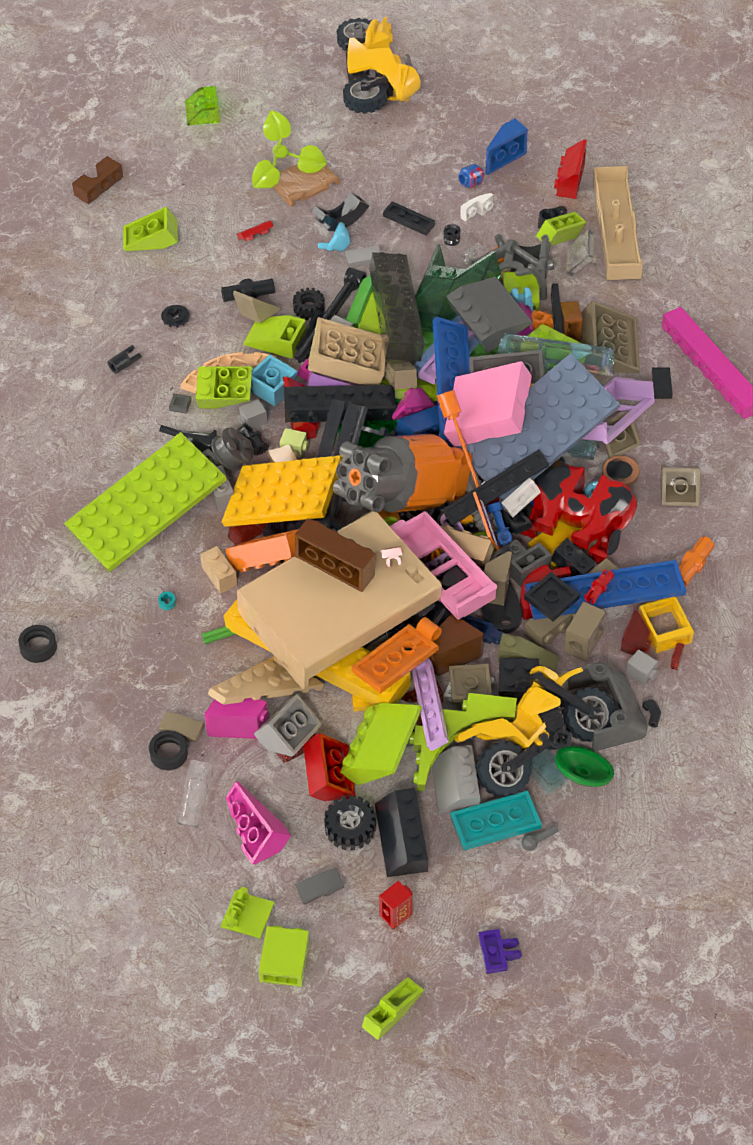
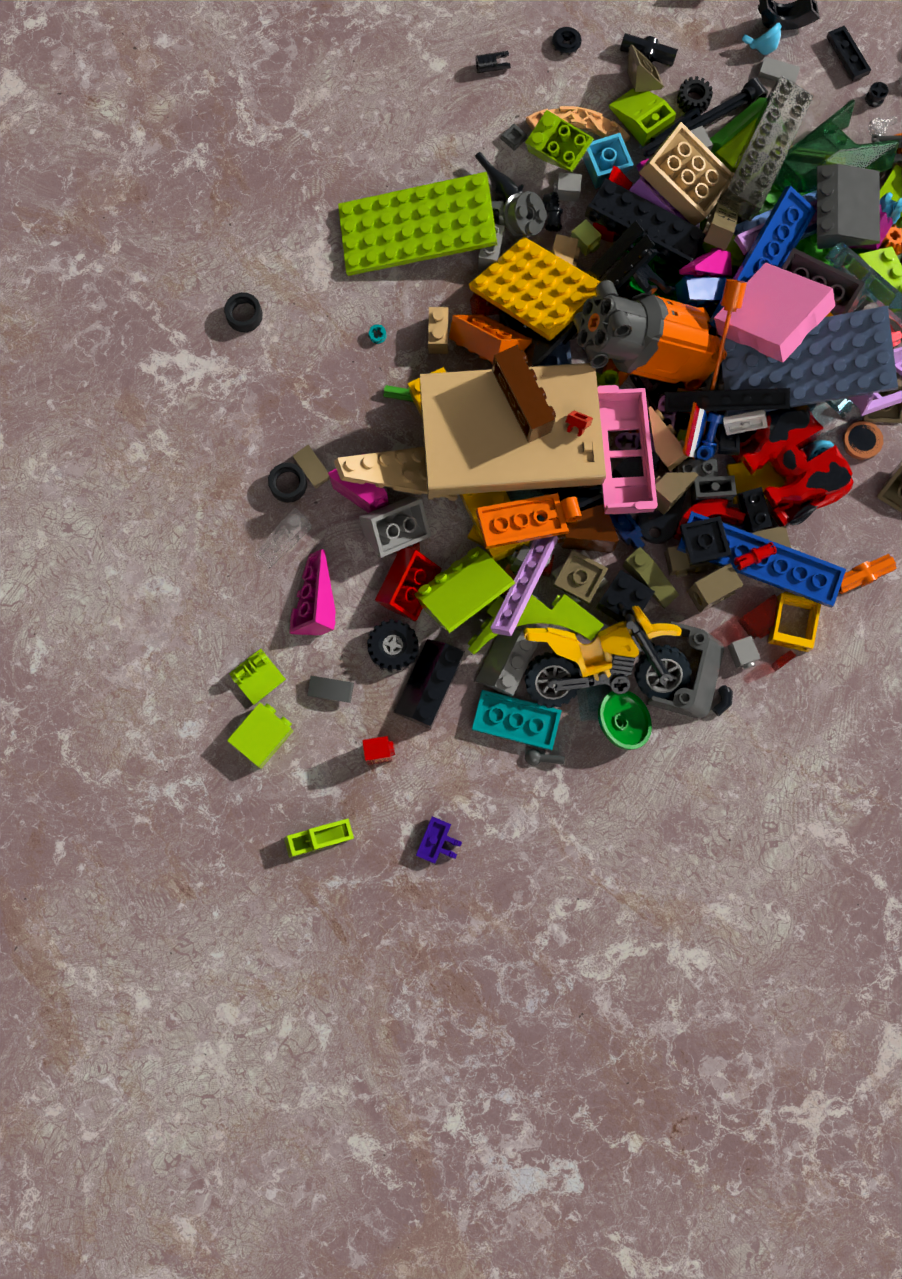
camera: 30 degrees right, 25 degrees up
none -> dark grey plate [510,544,531,573]

